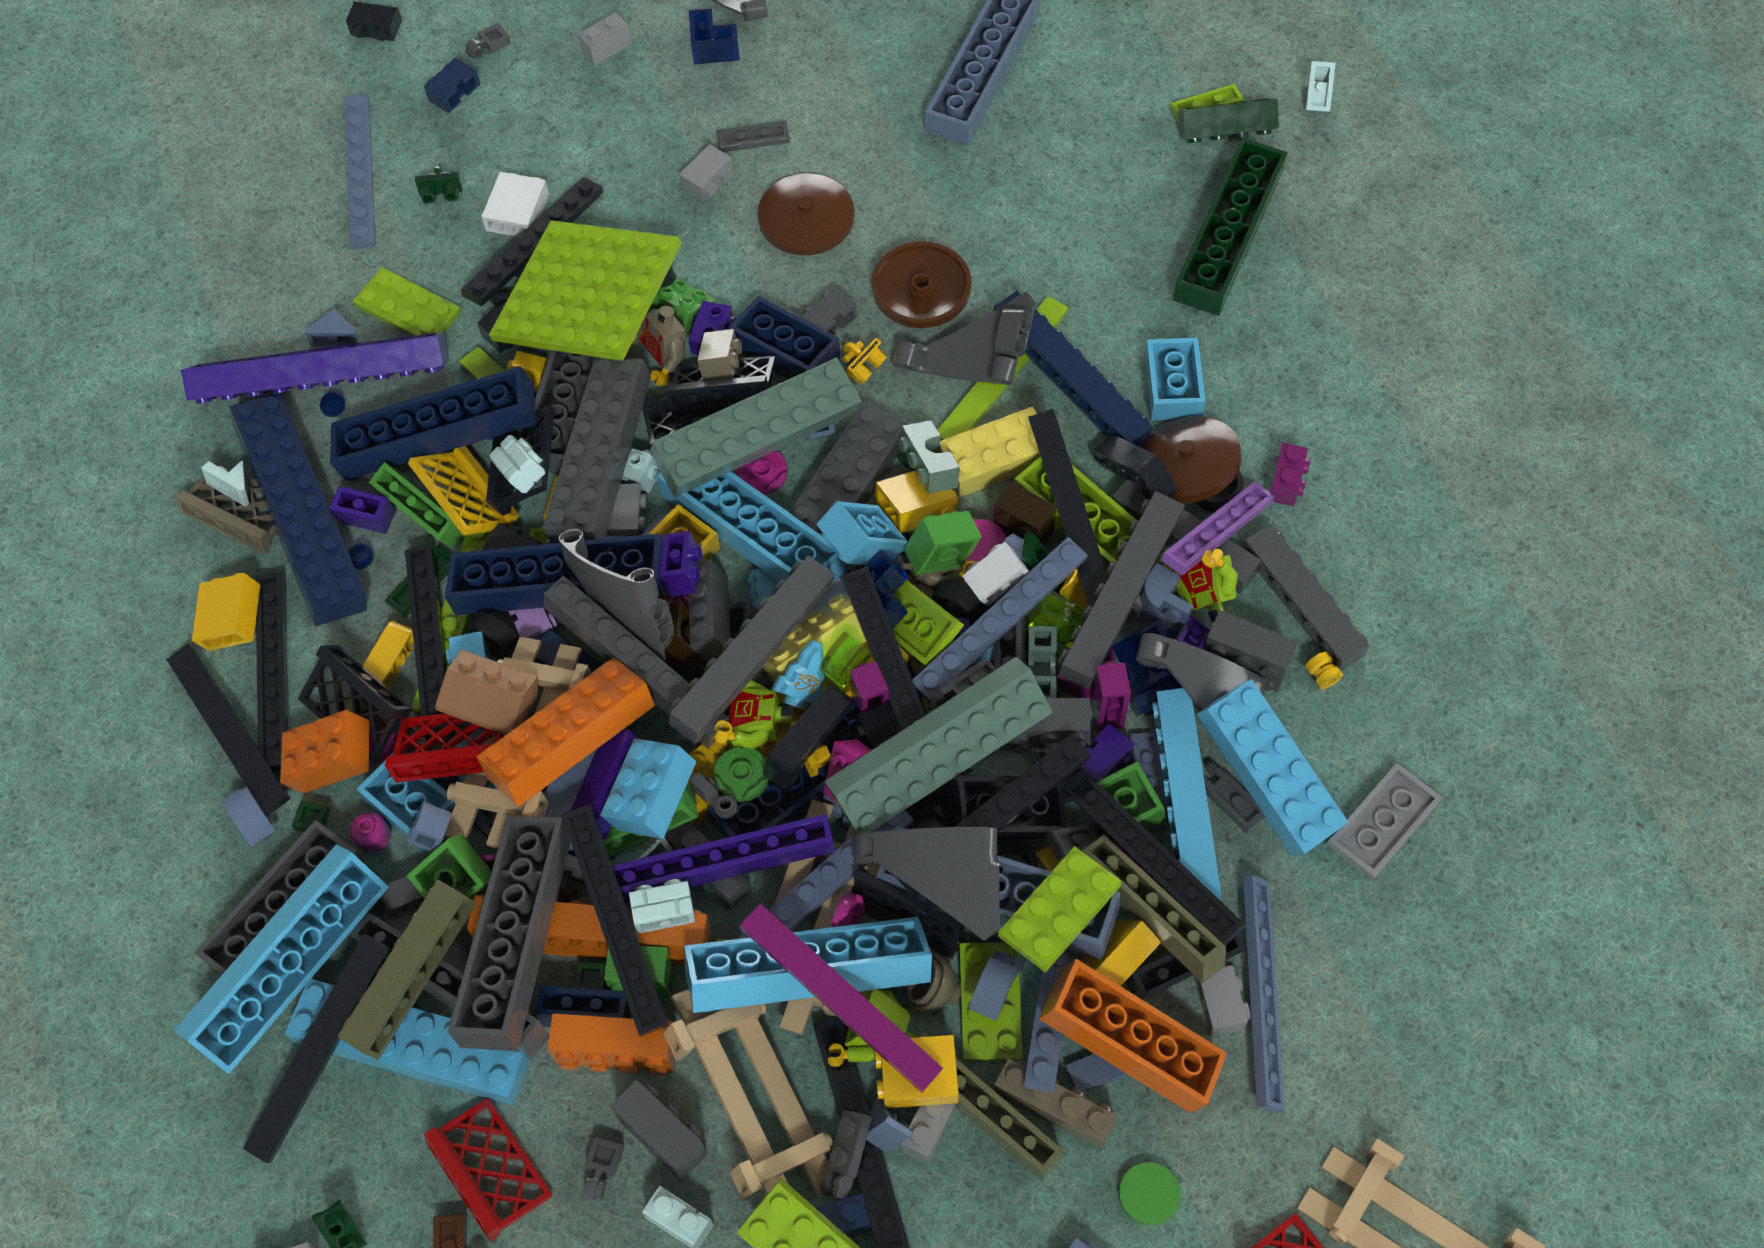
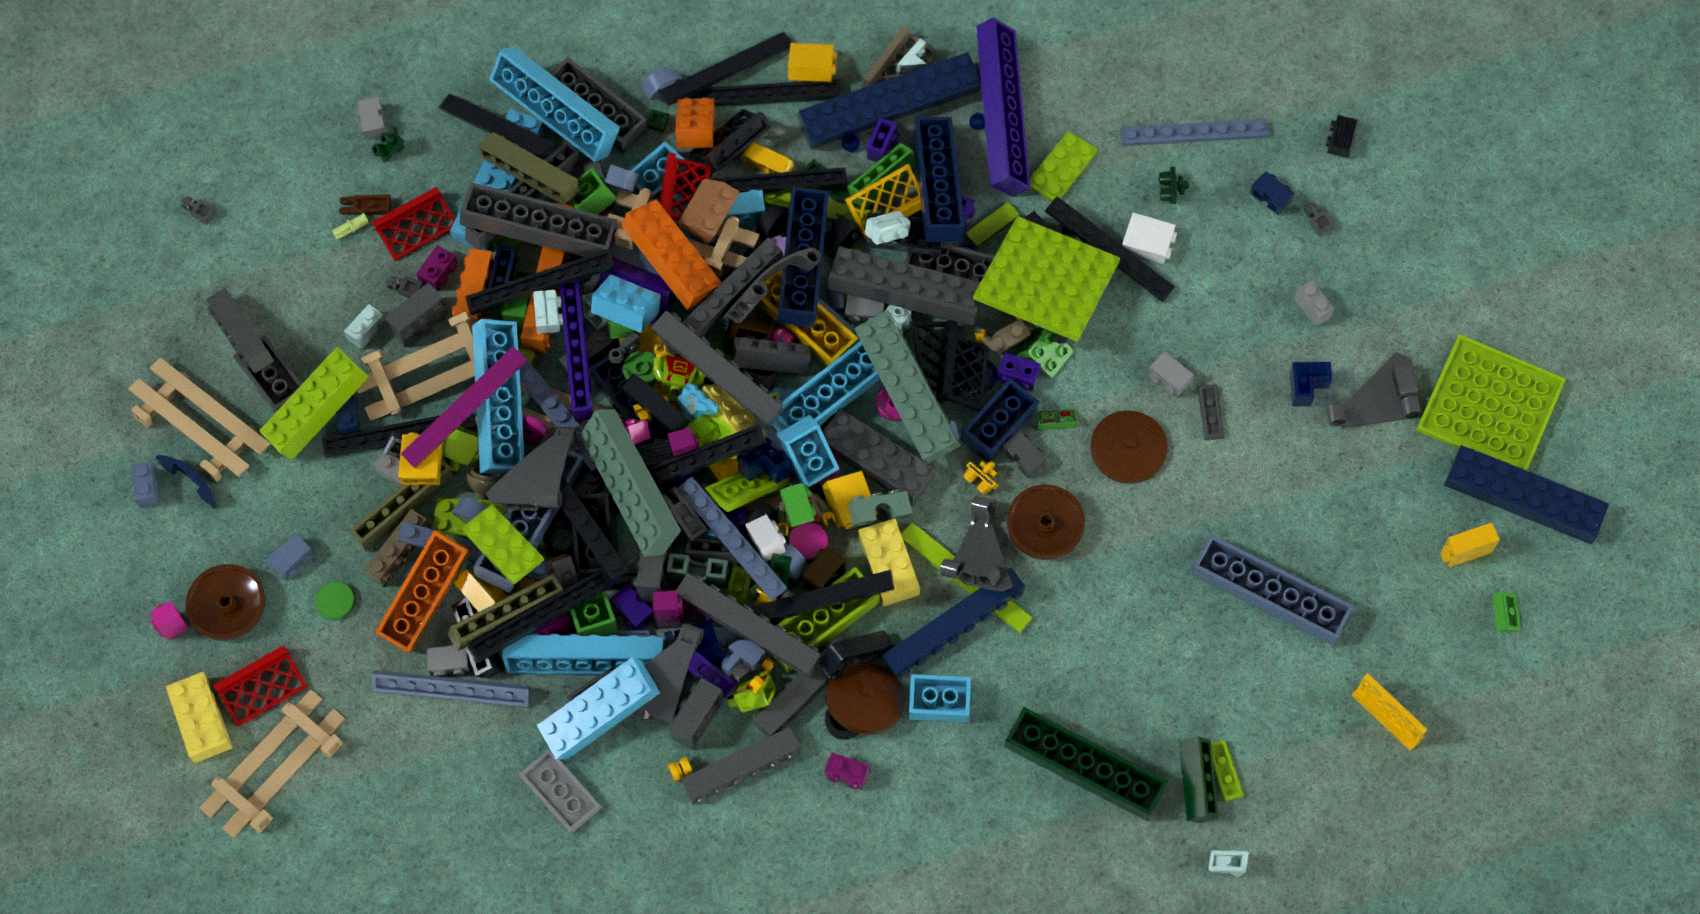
camera: 95 degrees right, 5 degrees up
sand blue slope [305,309,360,347] -> none
dark pink head [350,812,391,854] -> none
yellow brick [506,351,547,392] -> none
dark purple brick [659,531,703,597] -> none
dark tan brick [698,329,742,381] -> none
dark grey hinge [819,1109,872,1200] -> none
medium lavender plate [1161,481,1275,576] -> none
none -> magenta brick [416,245,458,291]
none -> slope [1037,409,1077,430]

